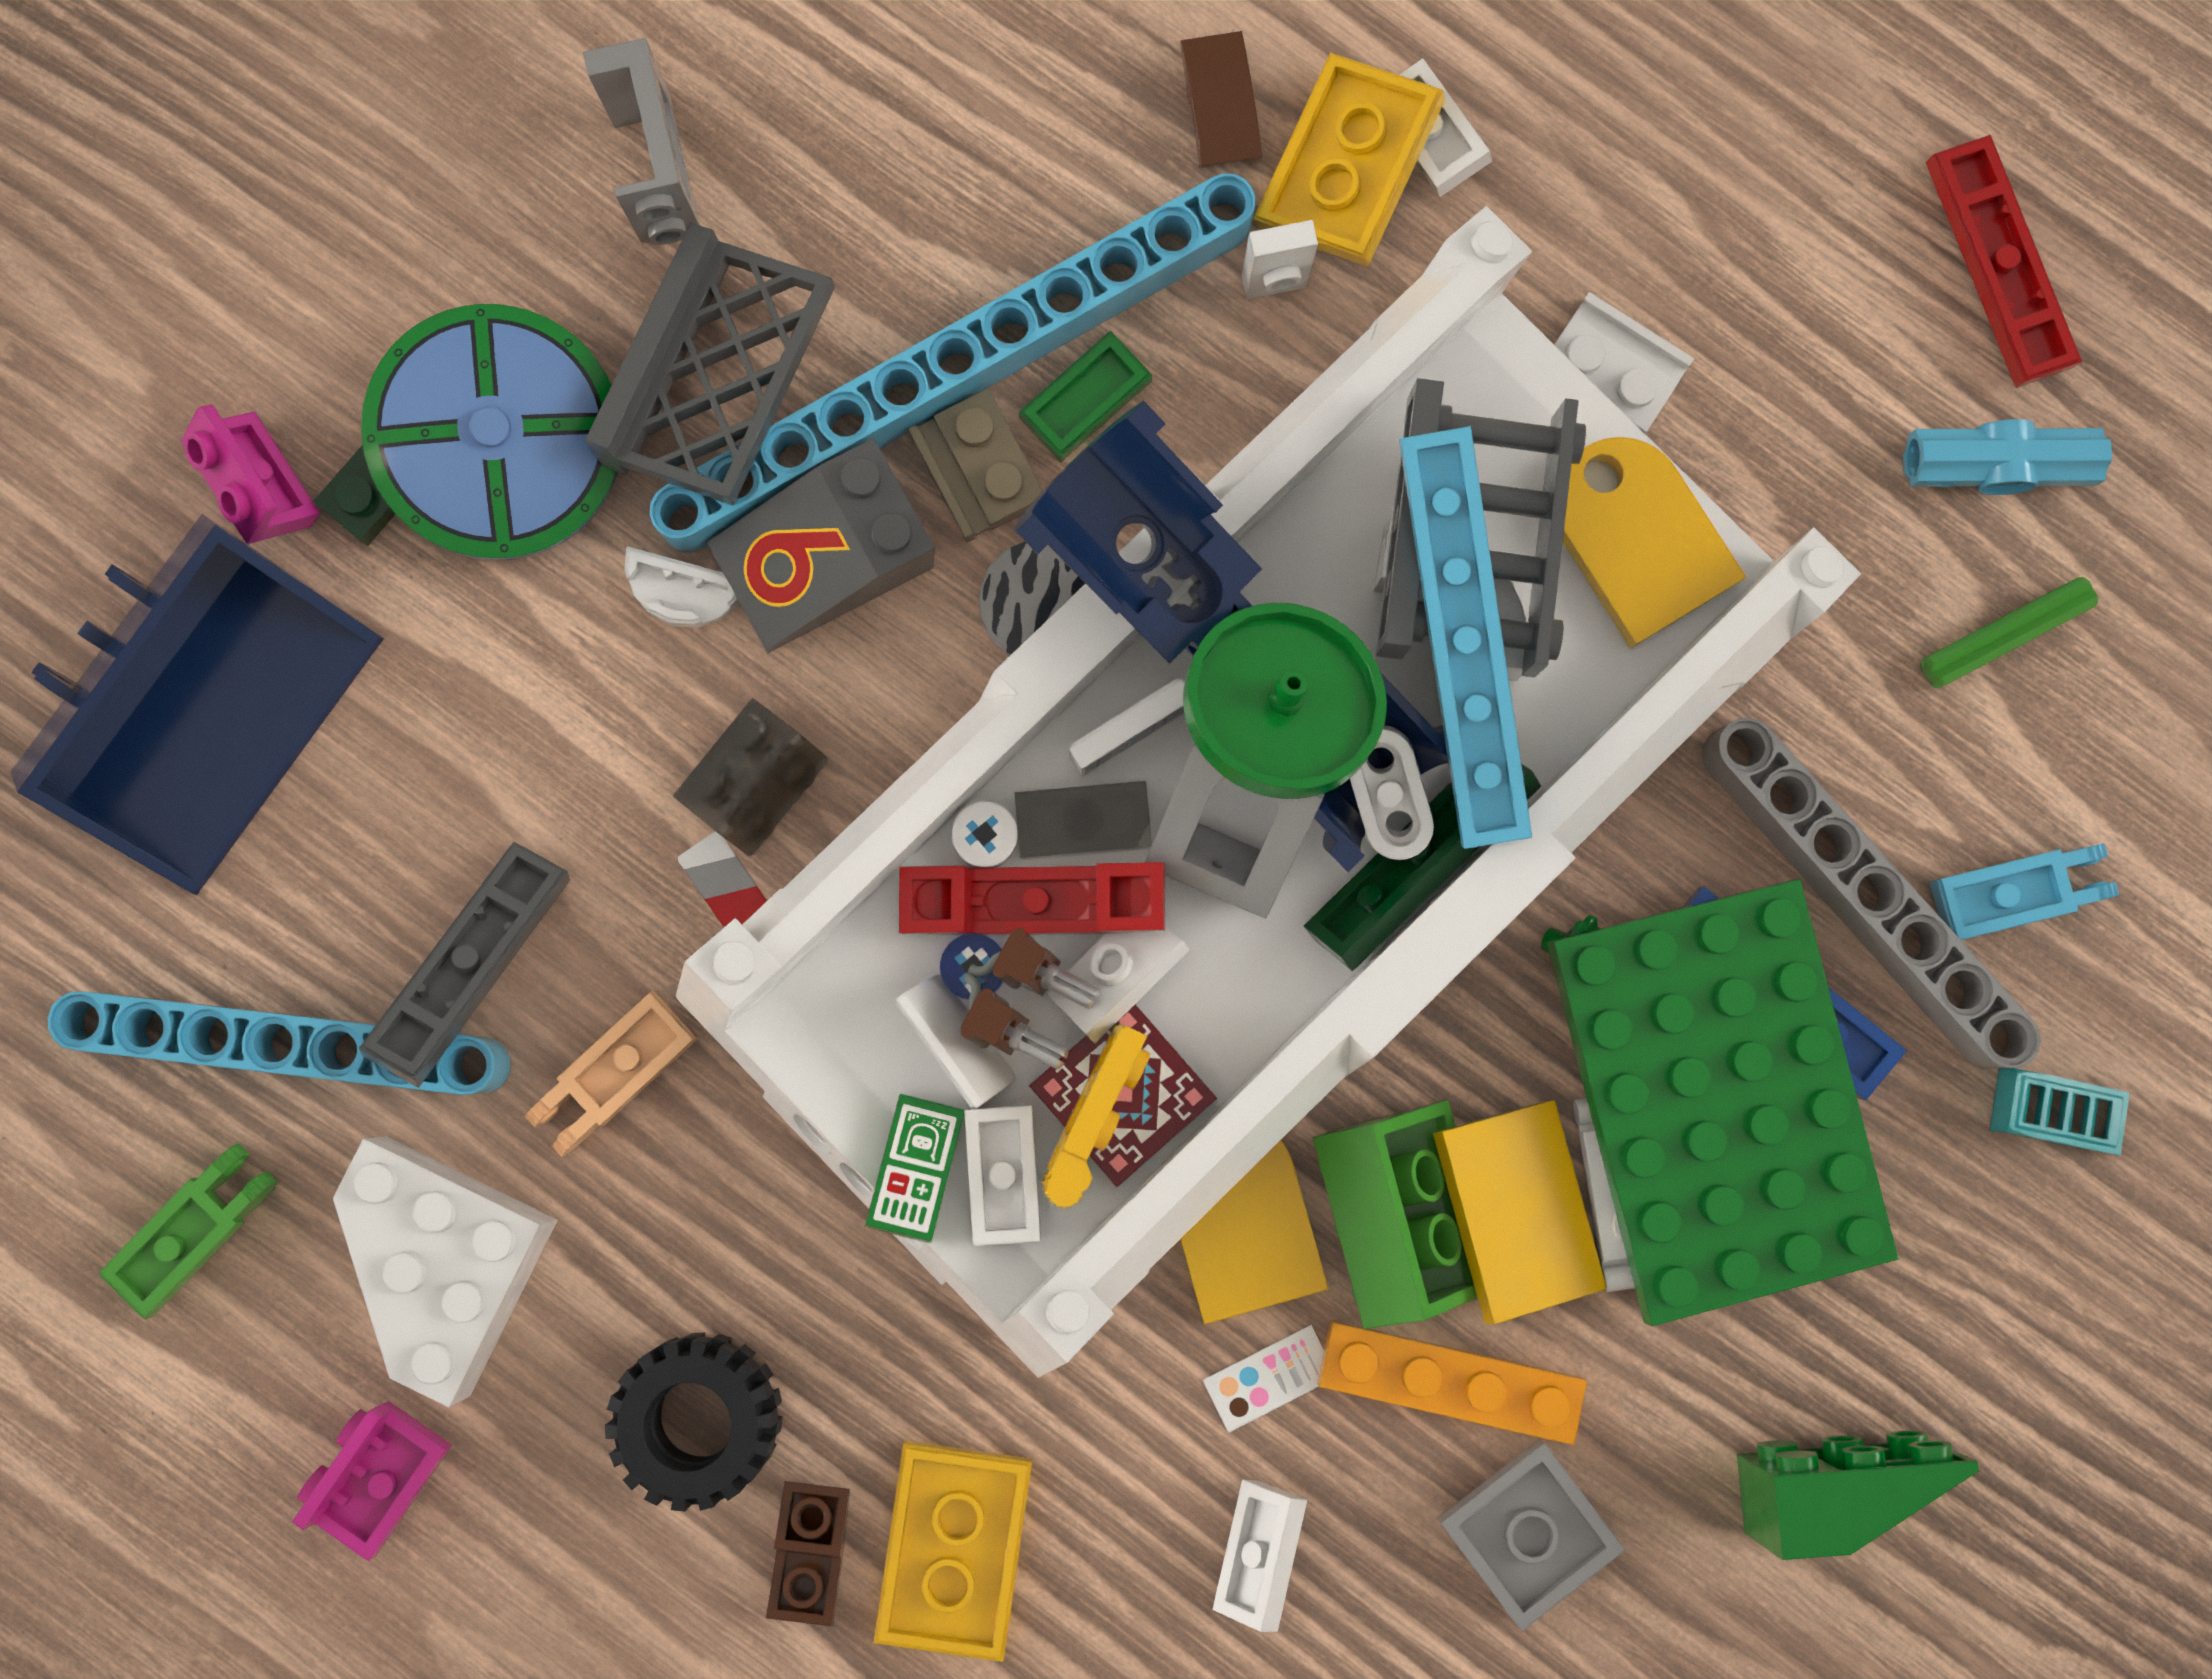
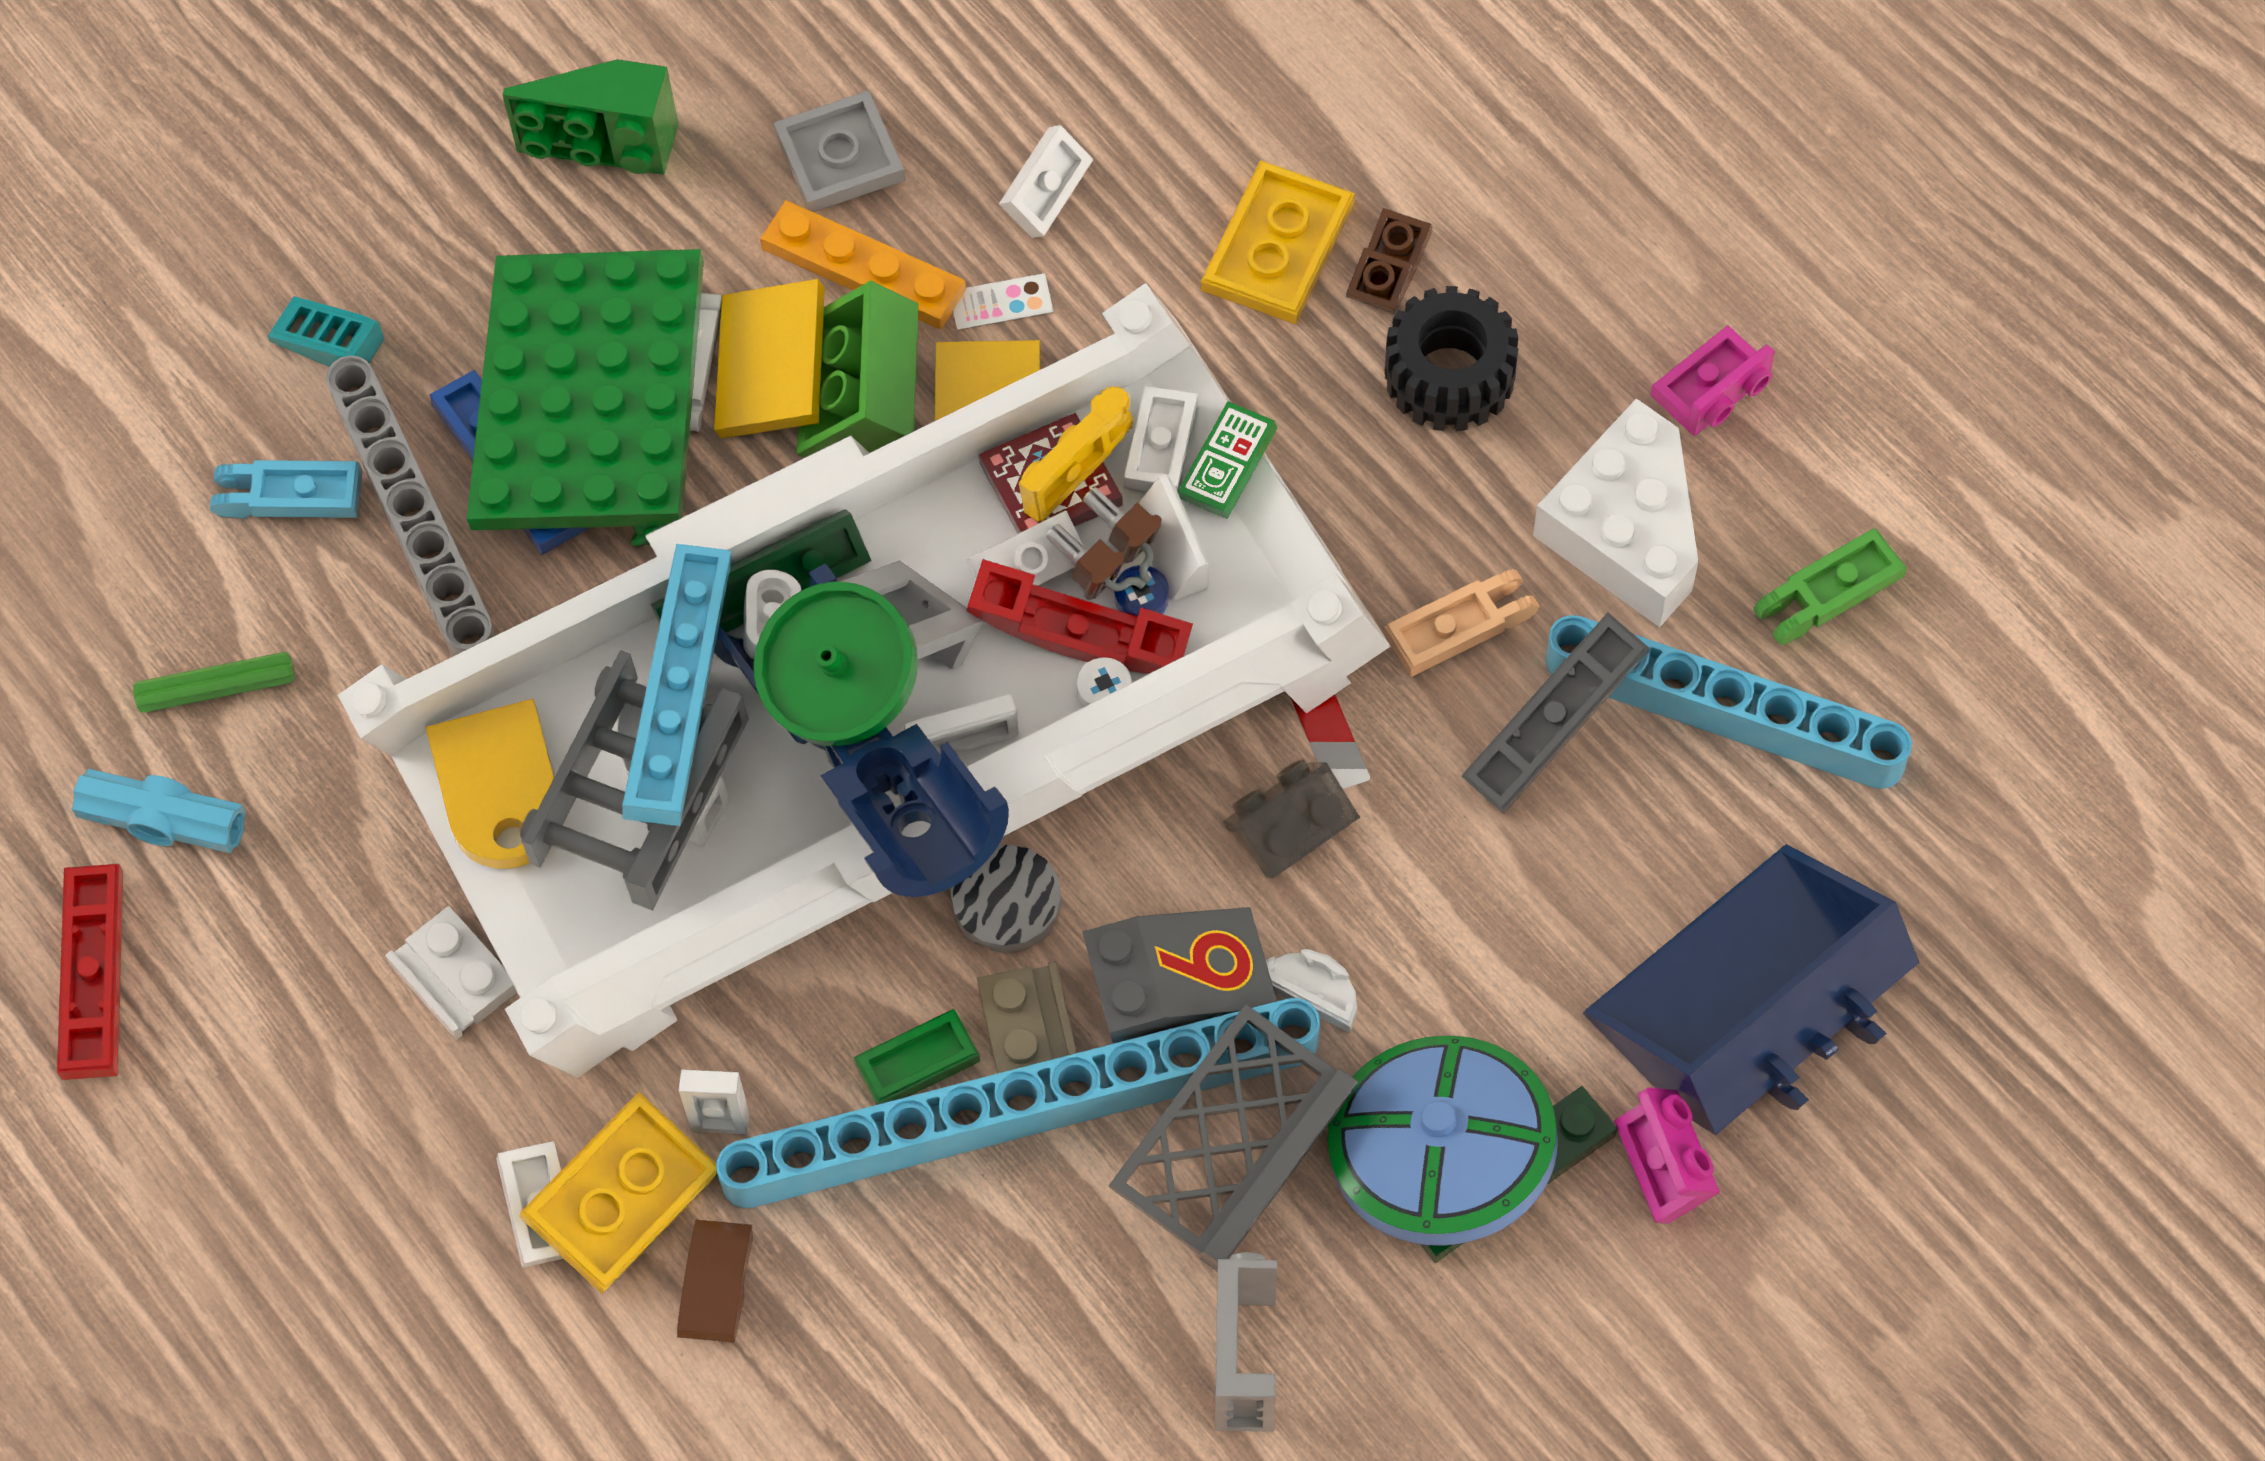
camera: 160 degrees left, 20 degrees down
clear smoke plate [1014,781,1152,860] -> none

